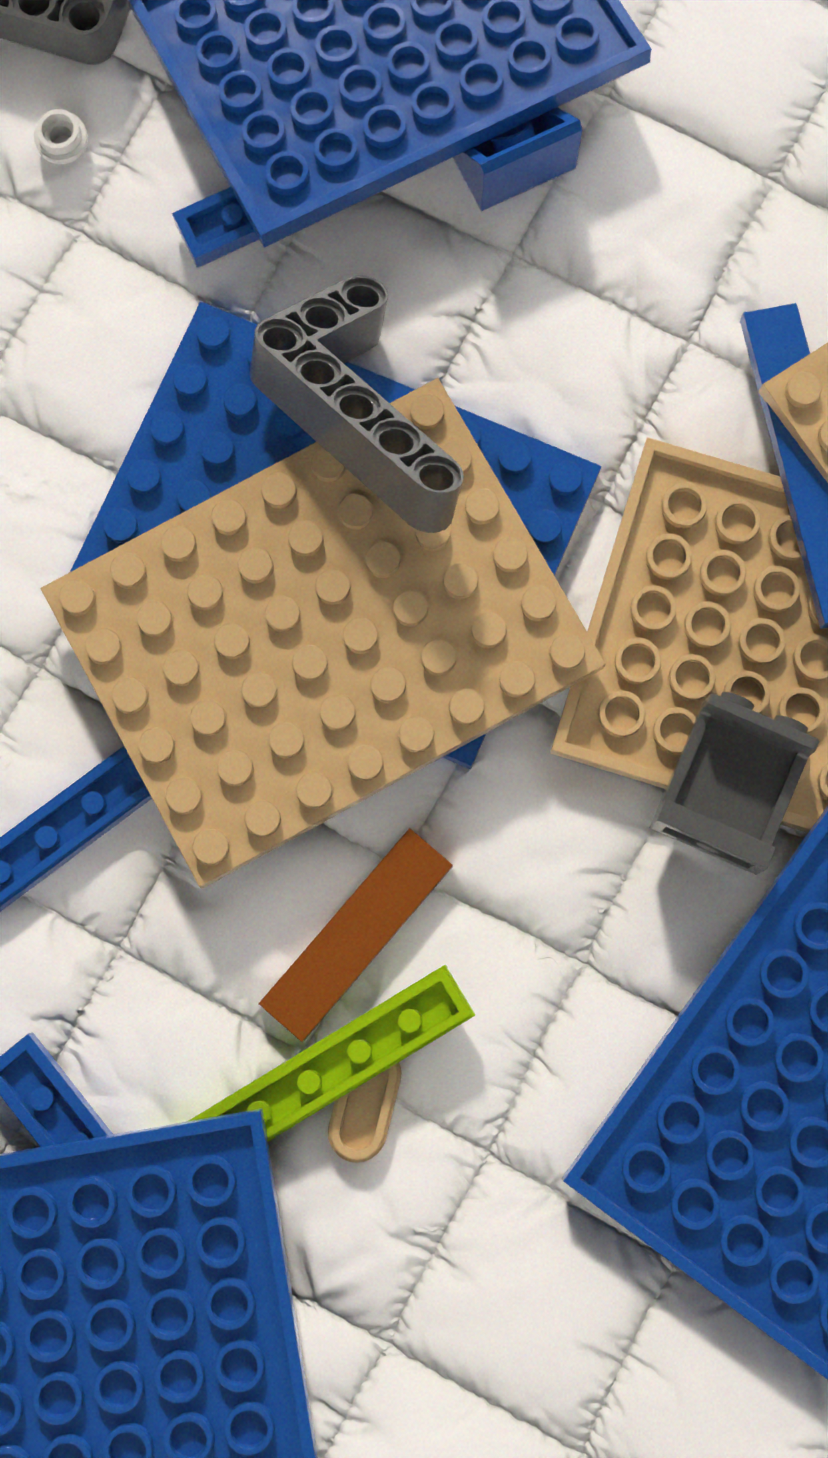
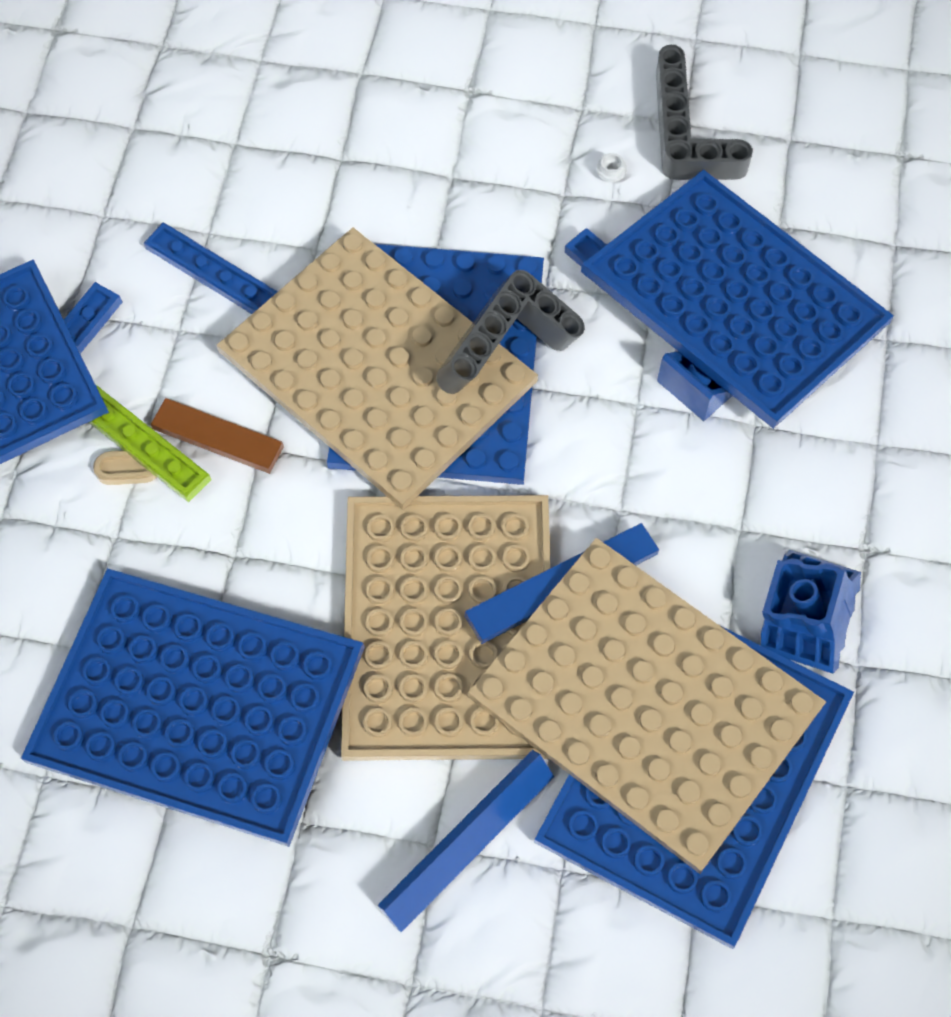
camera: 70 degrees right, 15 degrees down
dark grey panel [649,692,820,875] -> none

